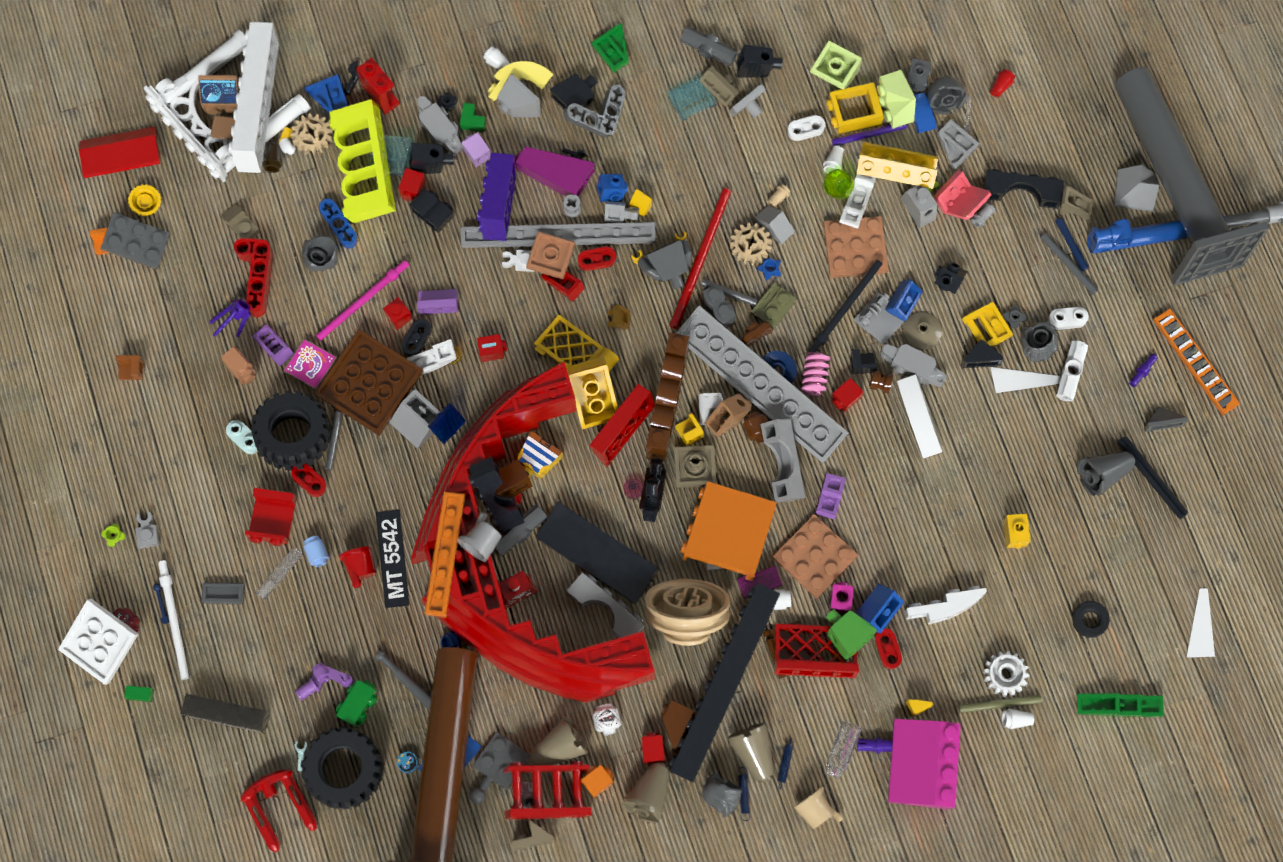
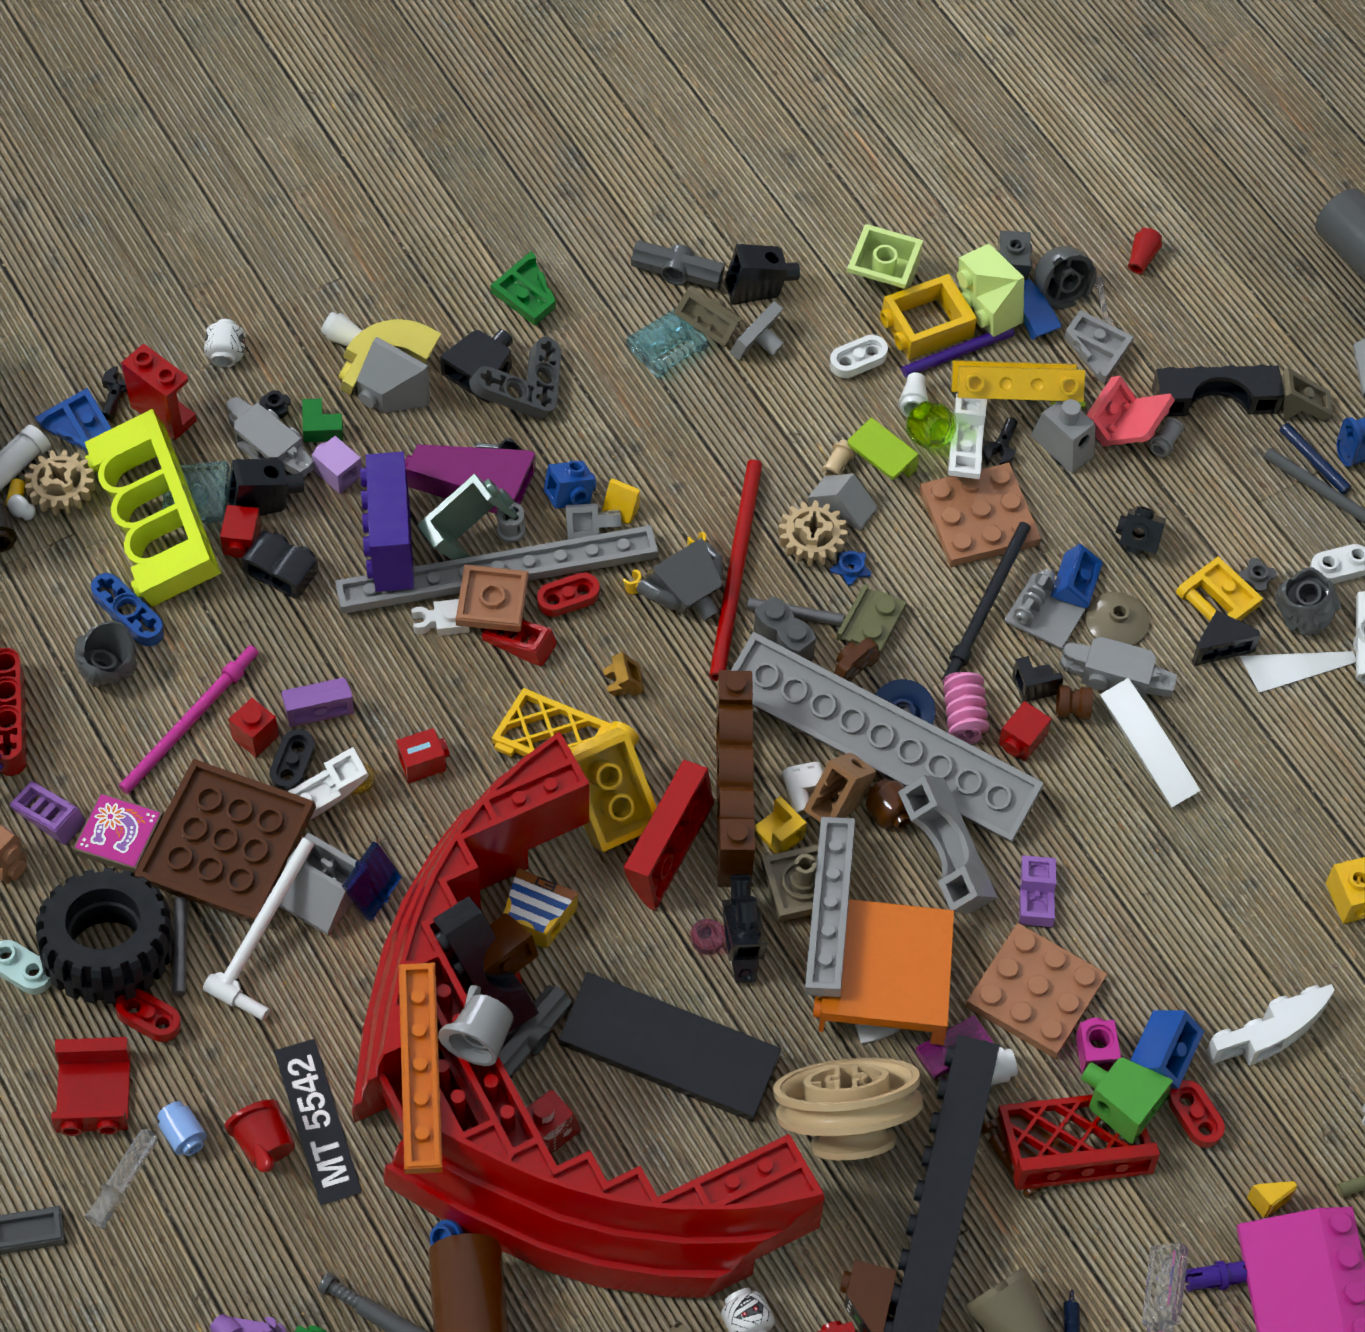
camera: 15 degrees left, 15 degrees down
light grey arch [566,573,644,638] -> none
none -> white bar [203,838,315,1021]
none -> white head [204,319,246,367]
none -> sand green panel [417,474,518,560]
none -> light grey plate [805,817,855,997]
none -> lime panel [847,417,918,480]
none -> black bar [982,417,1018,466]

